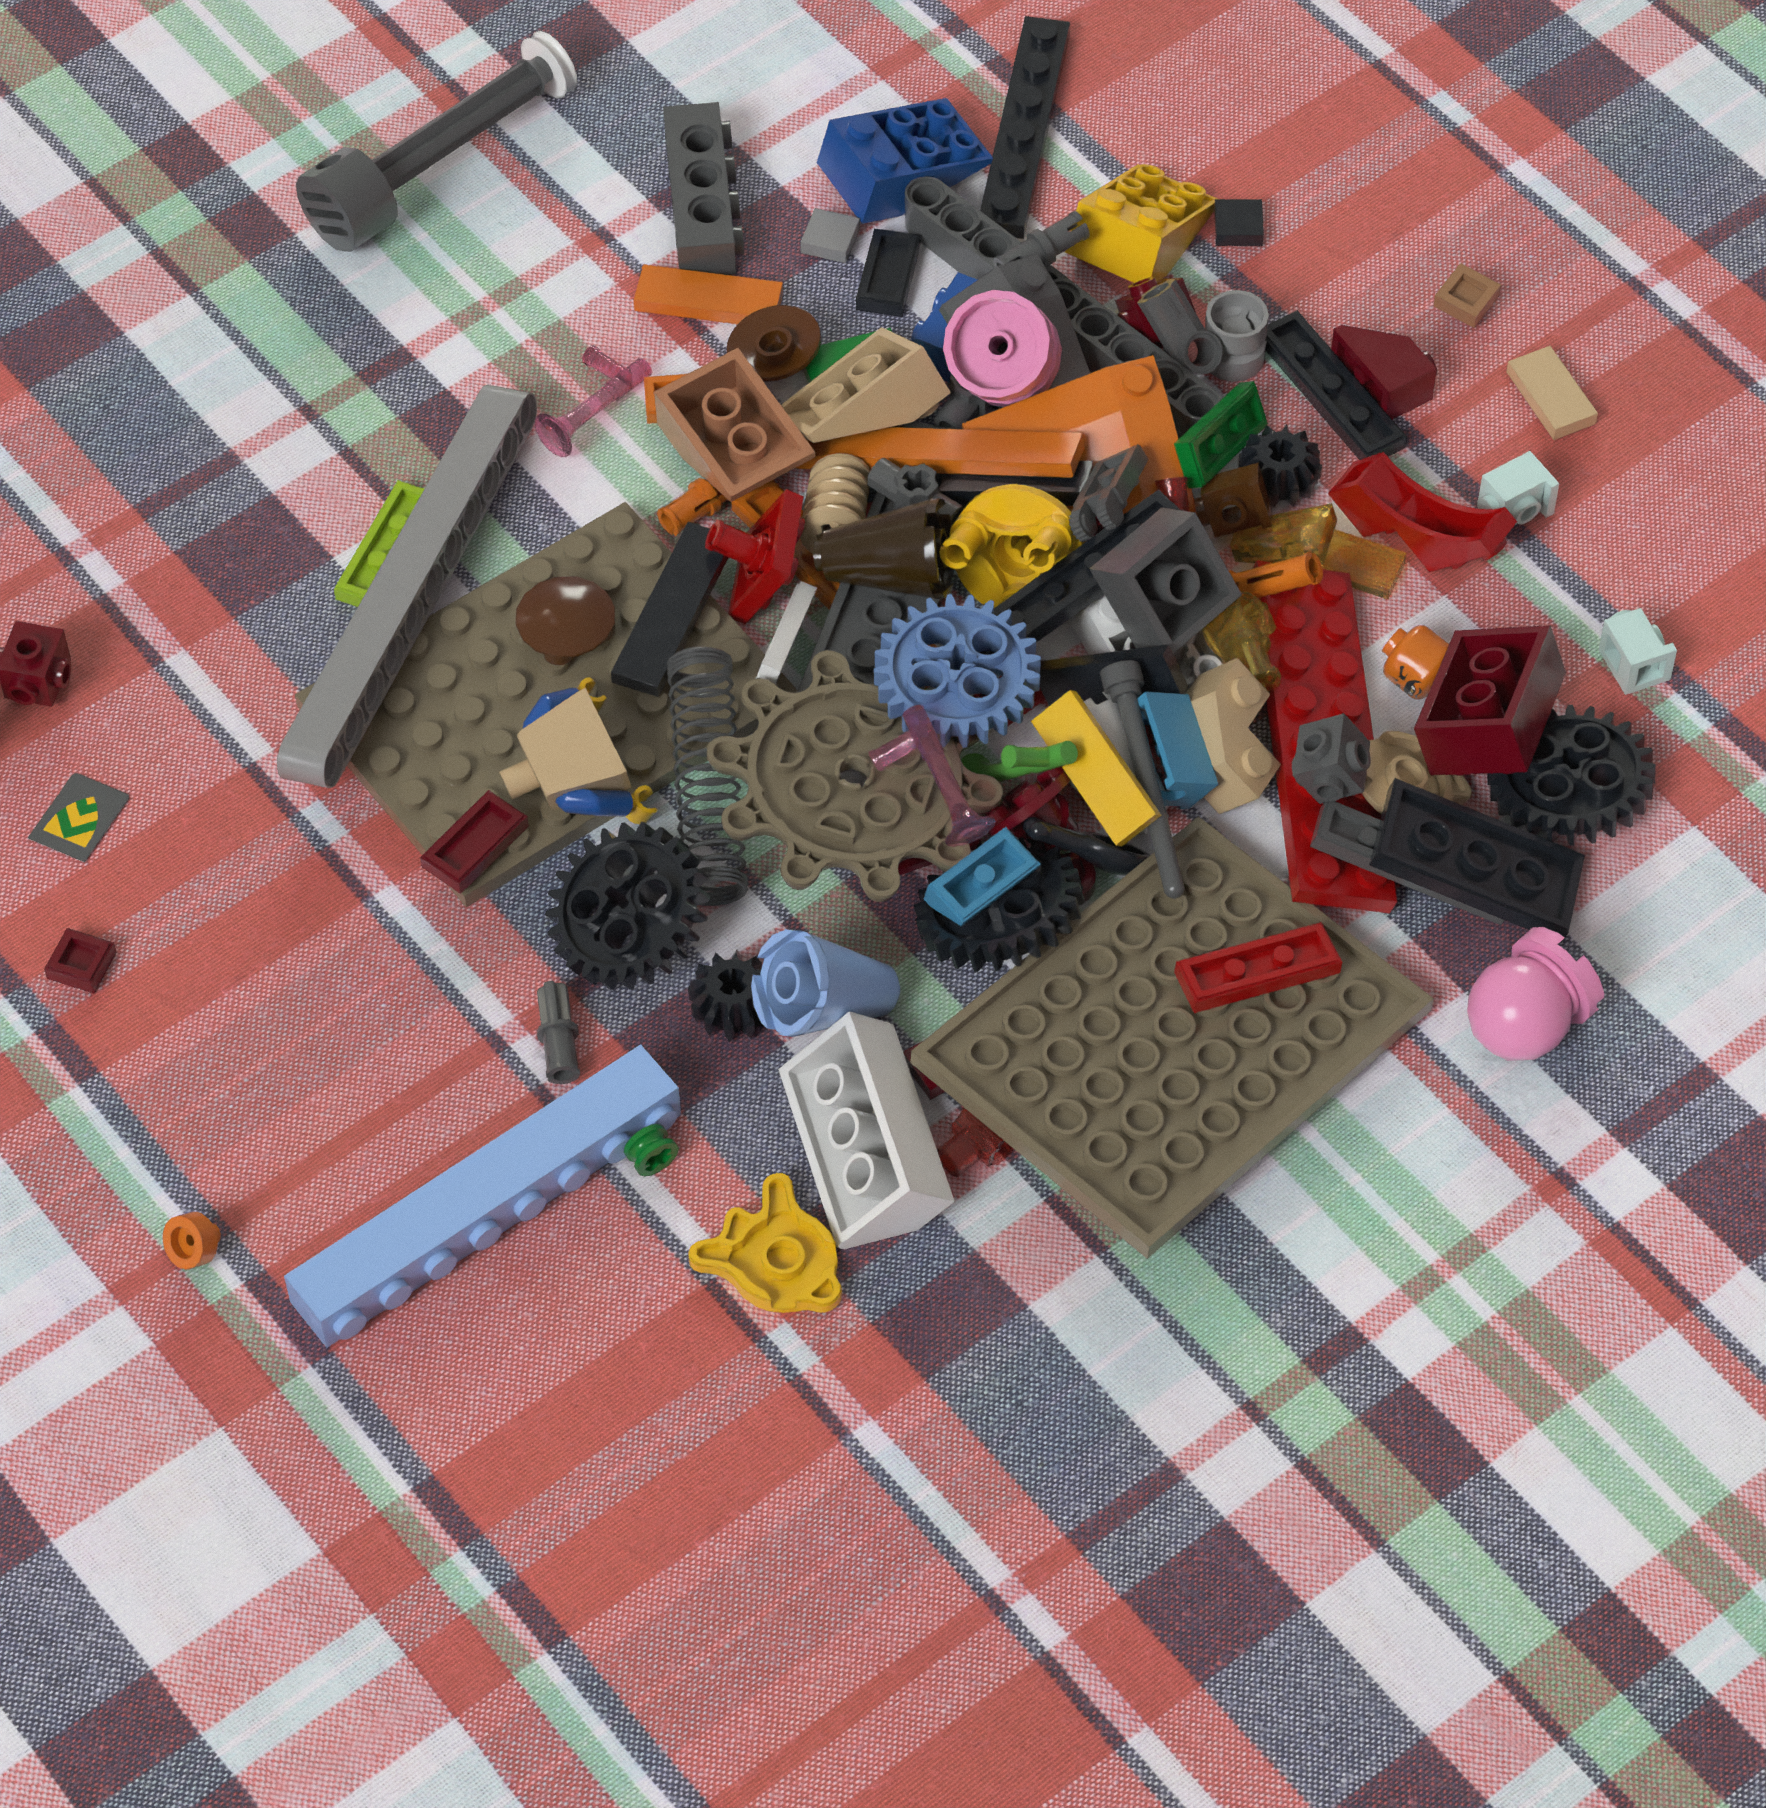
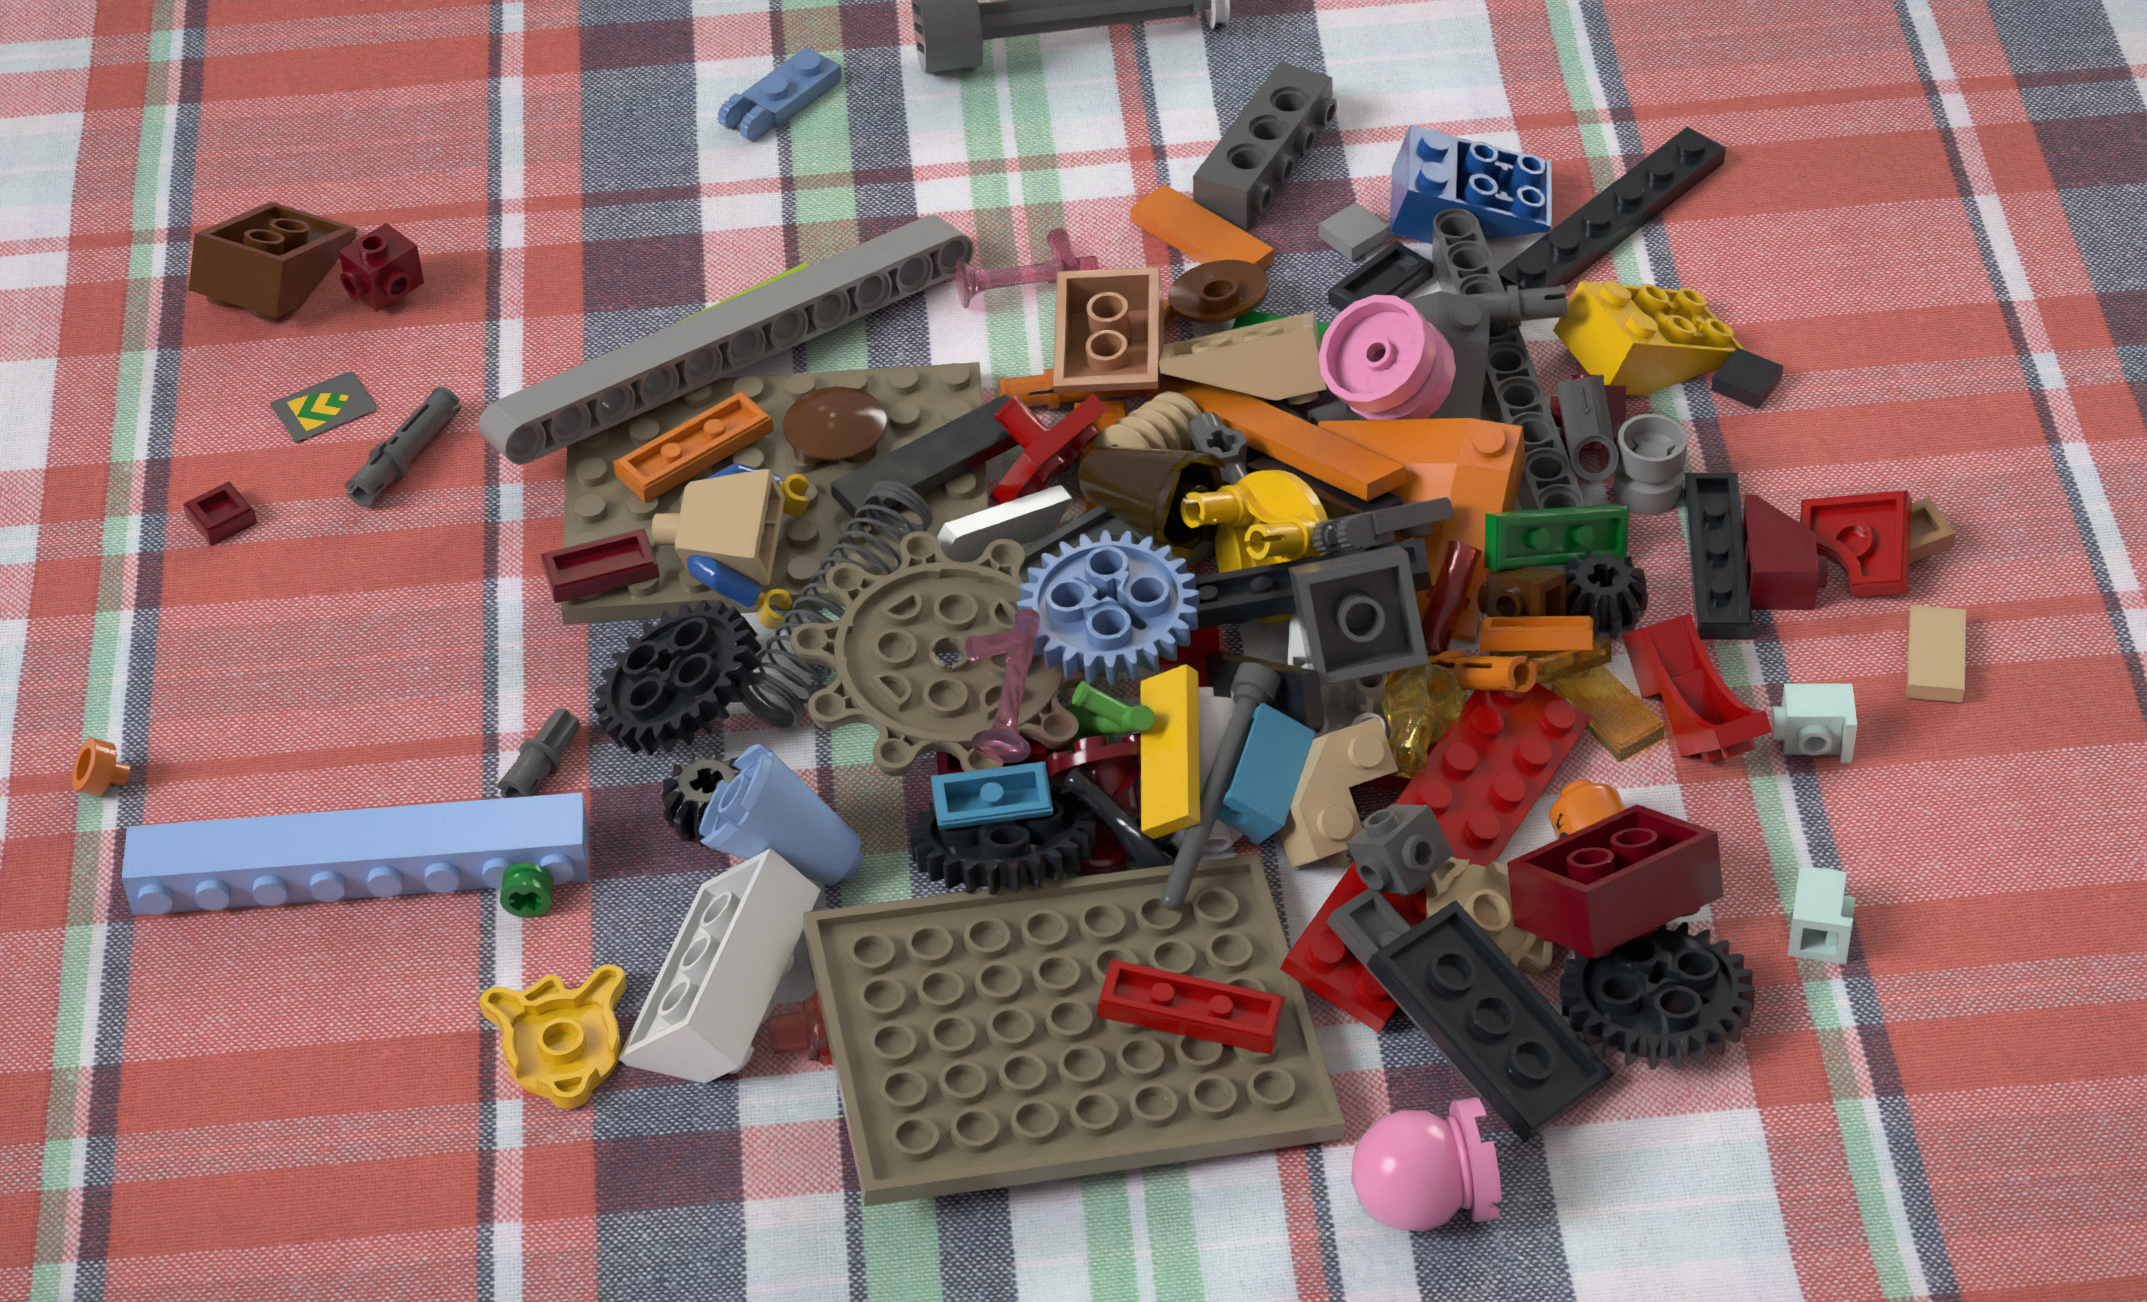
camera: 35 degrees right, 10 degrees down
none -> dark grey pin [345,387,461,507]
none -> orange tile [613,391,774,503]
none -> medium blue hinge [717,47,842,141]
none -> orange tile [1479,616,1593,651]
none -> red tile [1800,490,1912,597]

